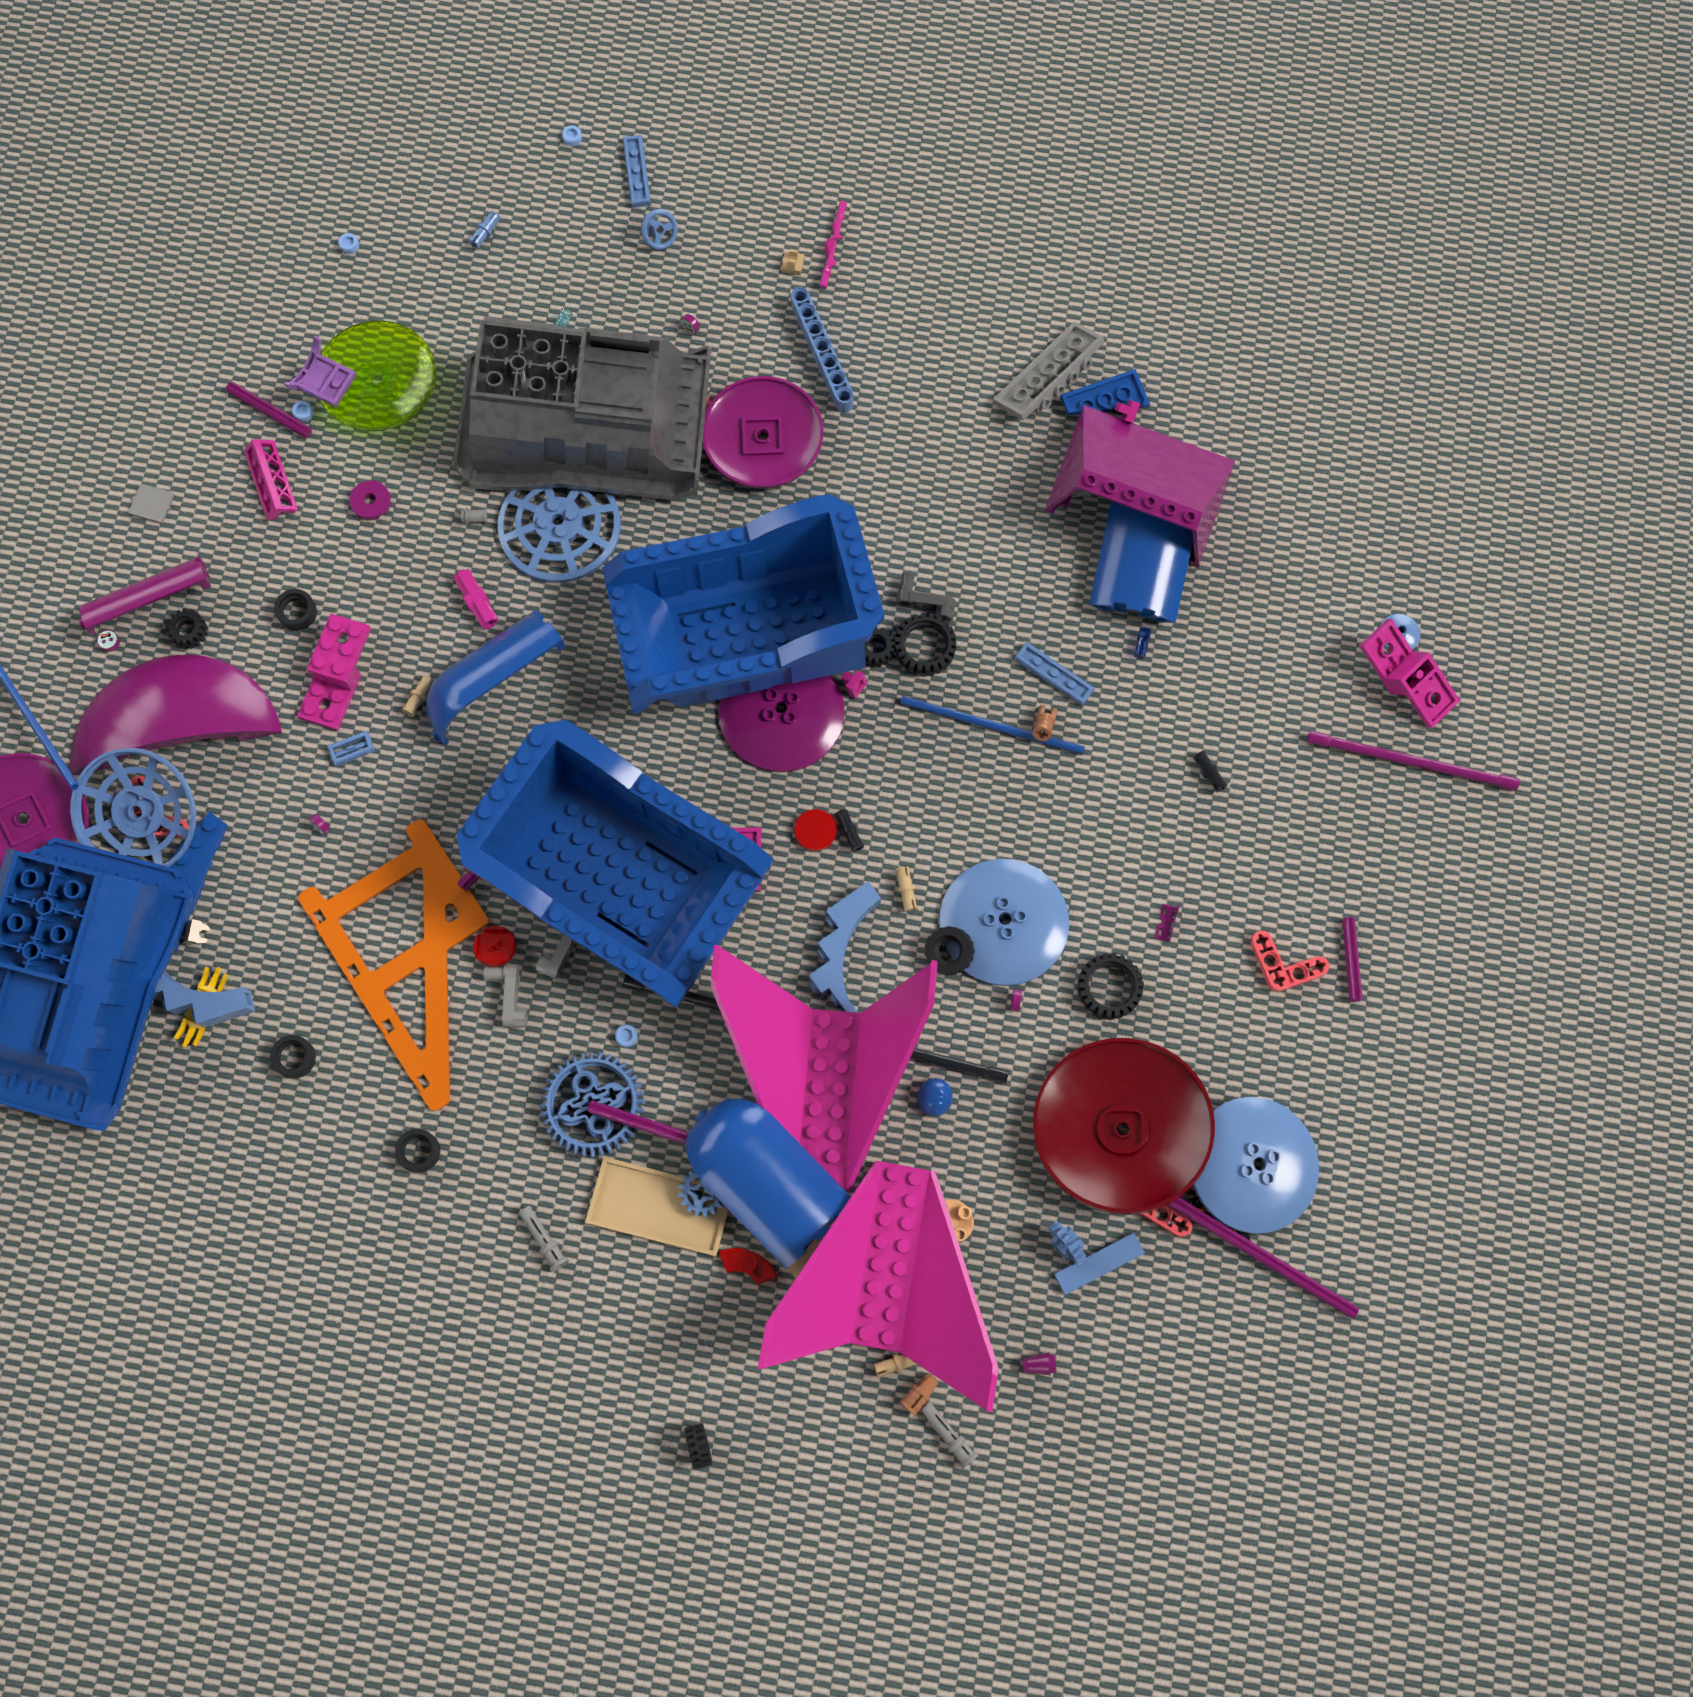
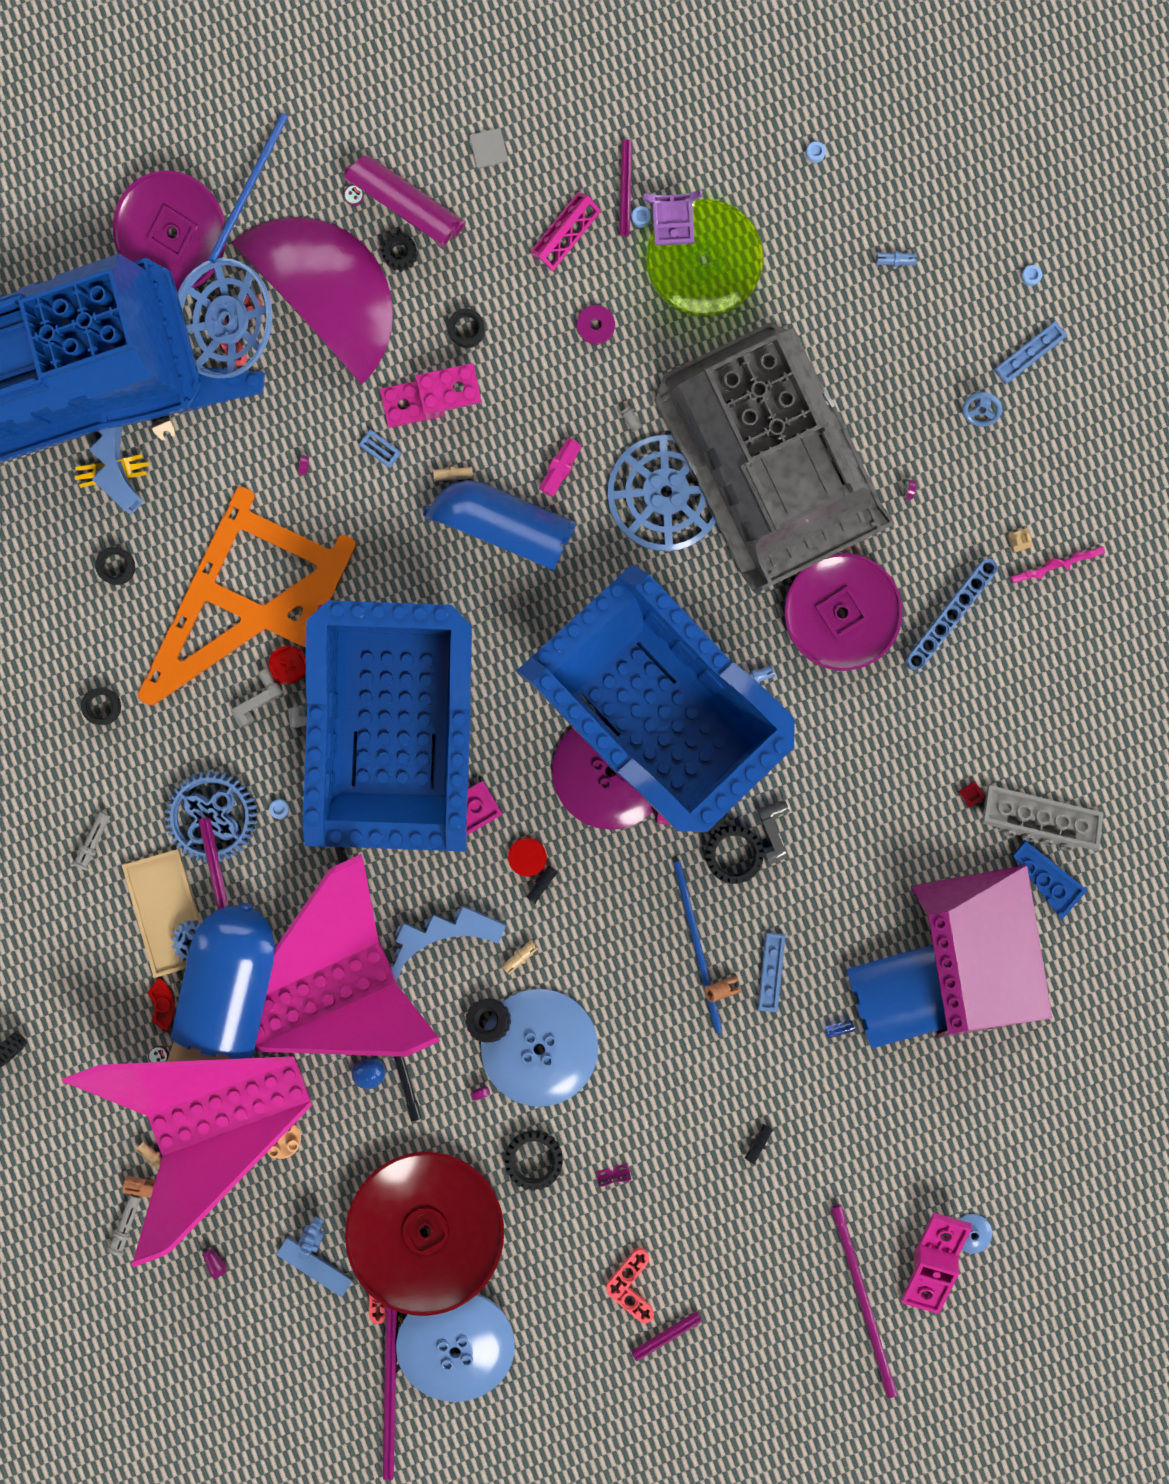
camera: 60 degrees right, 15 degrees up
clear light blue pin [553,308,573,327] -> none
dark pink tile [1114,399,1140,423] -> none
none -> dark red tile [957,781,986,808]

